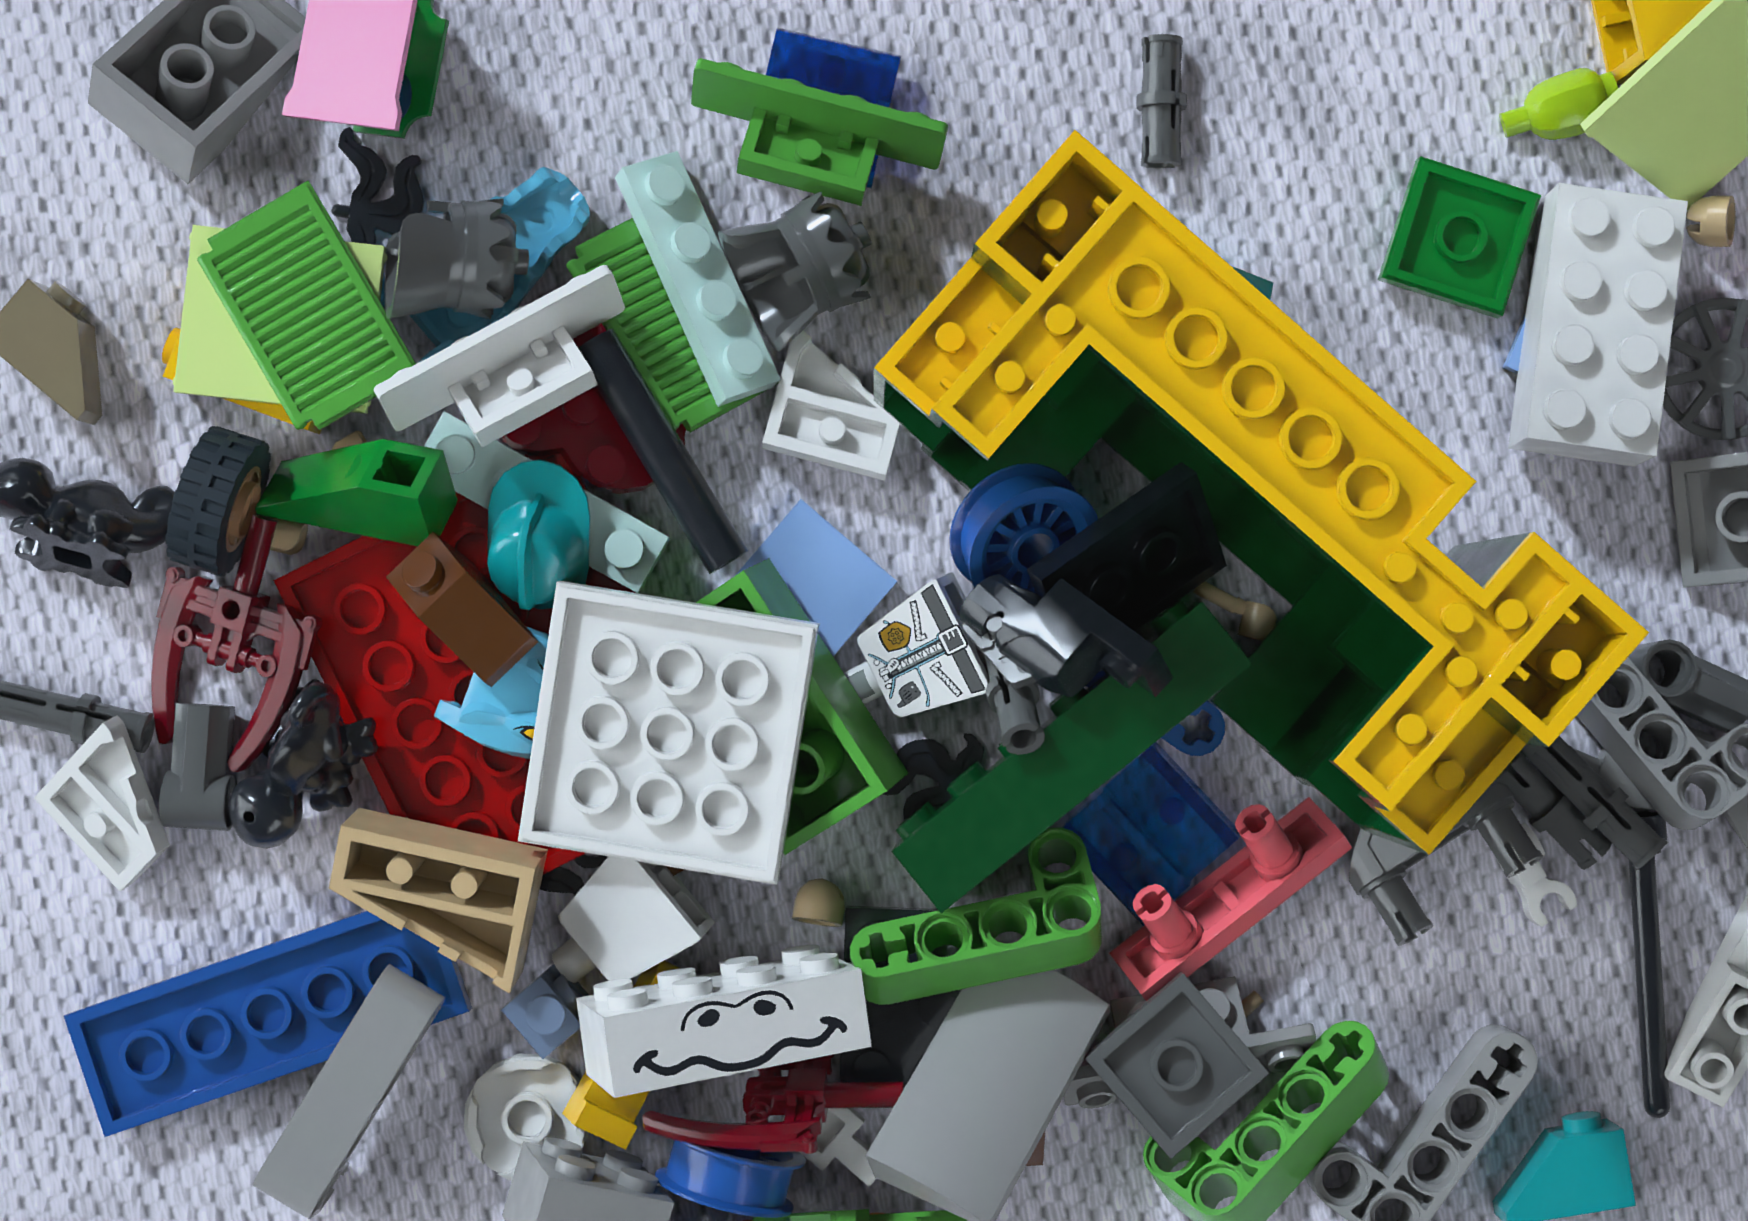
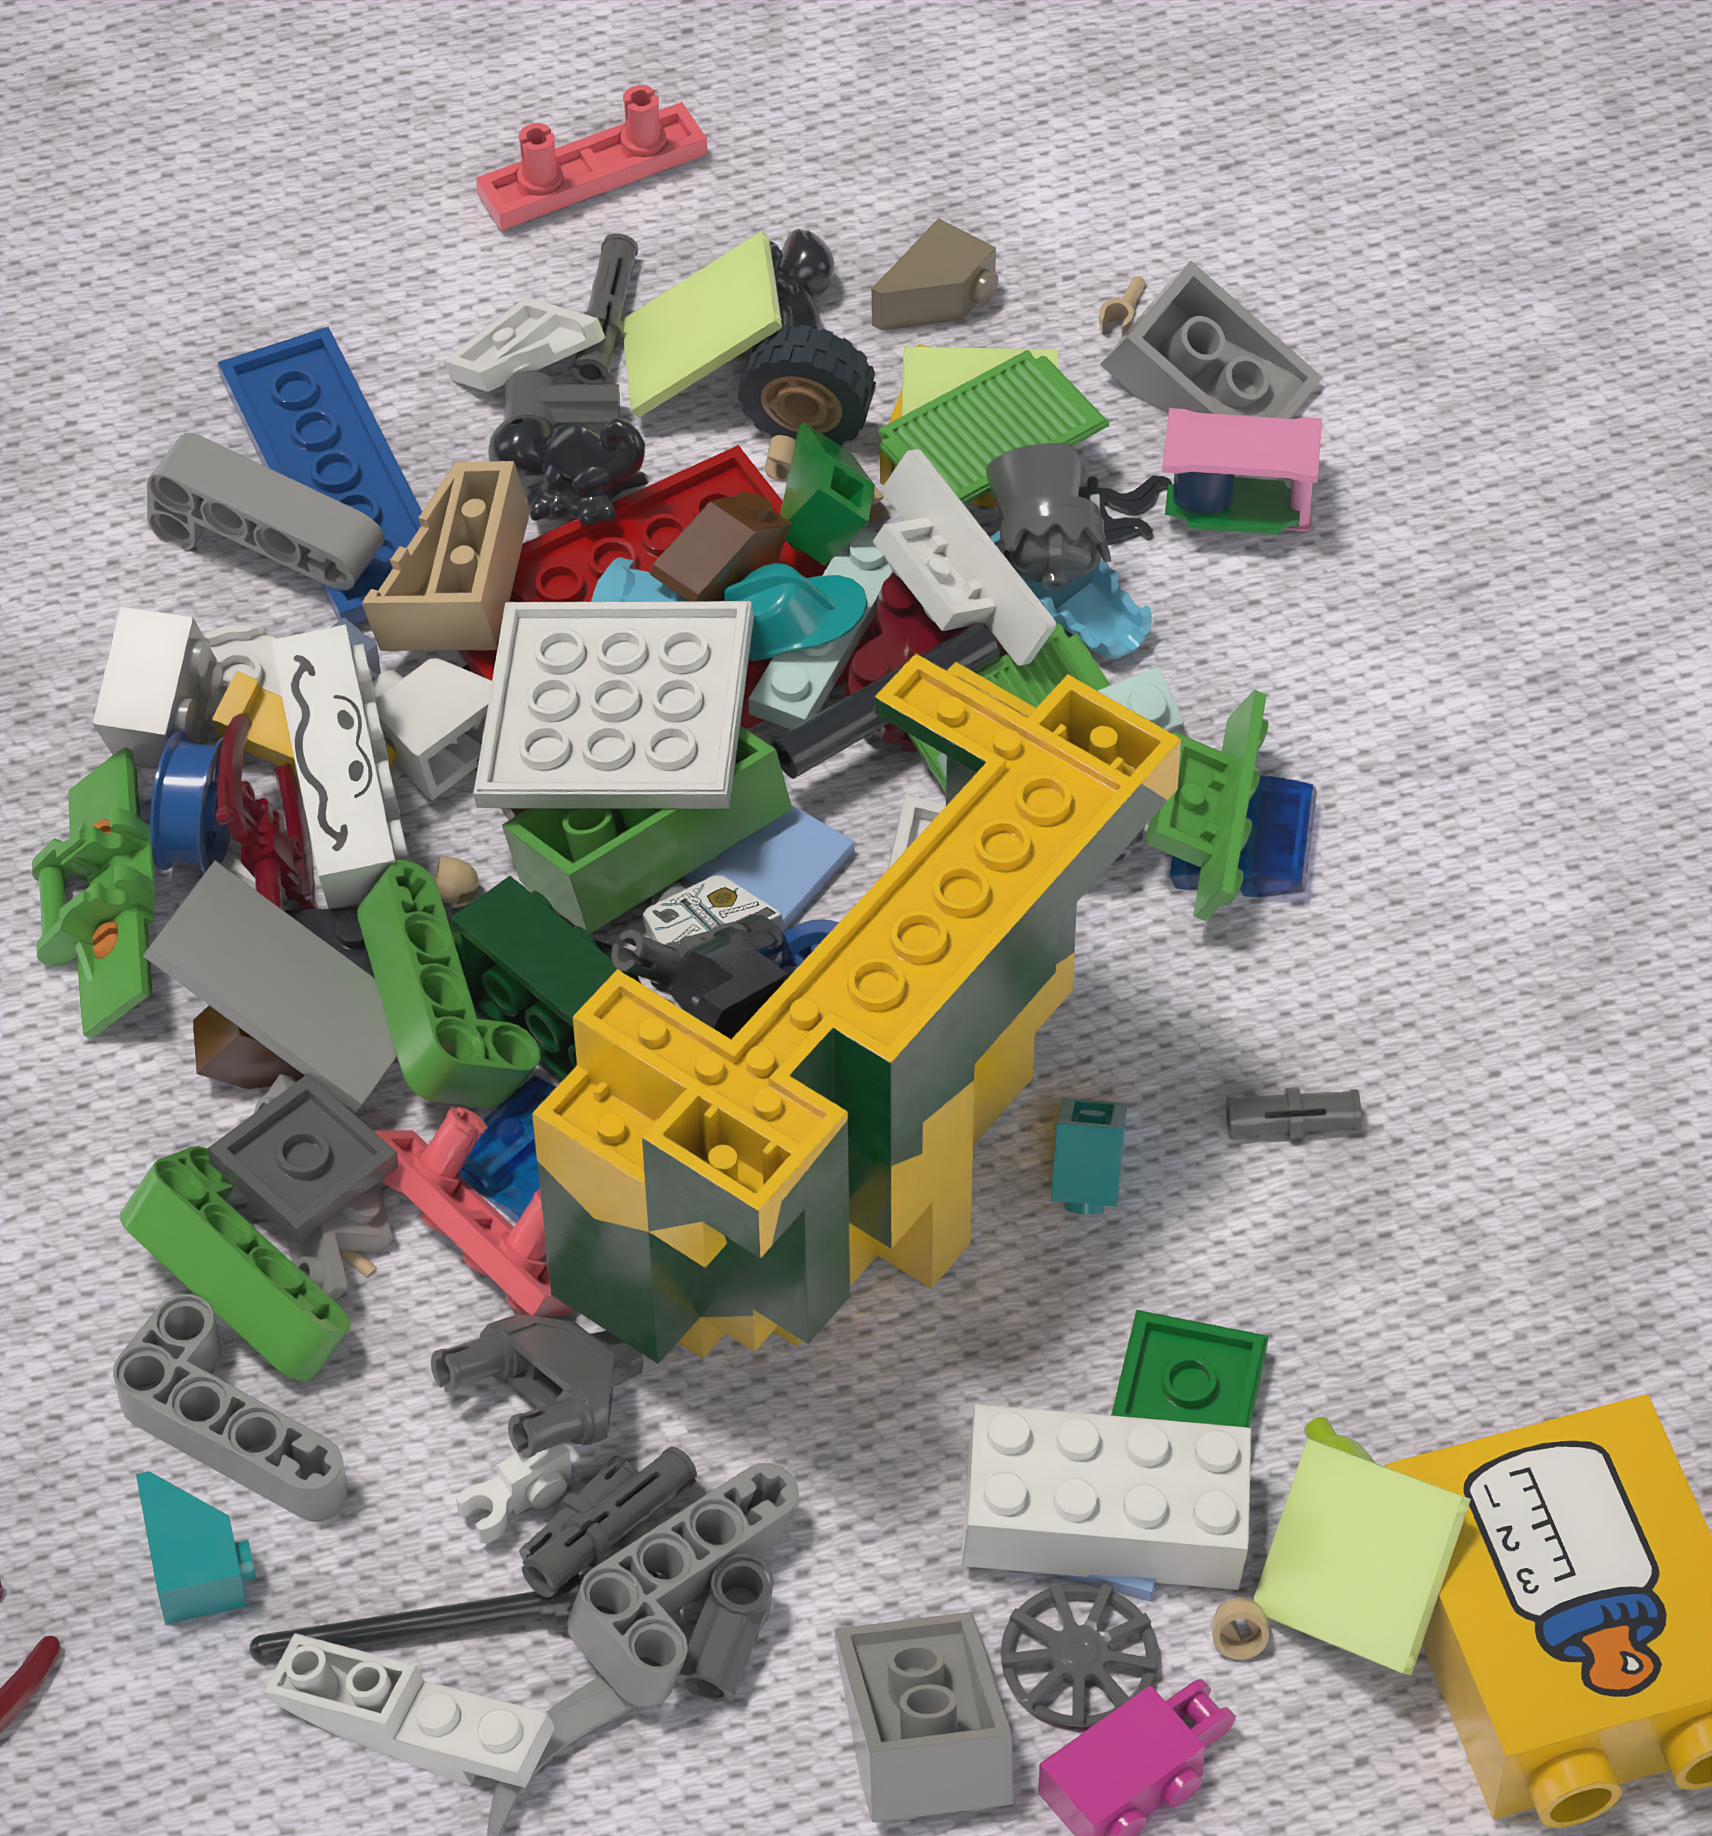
camera: 90 degrees right, 35 degrees down
dark red bar [151,514,322,772] -> none
none -> yellowish green piece [621,231,782,418]
none -> tan hand [1099,276,1146,337]

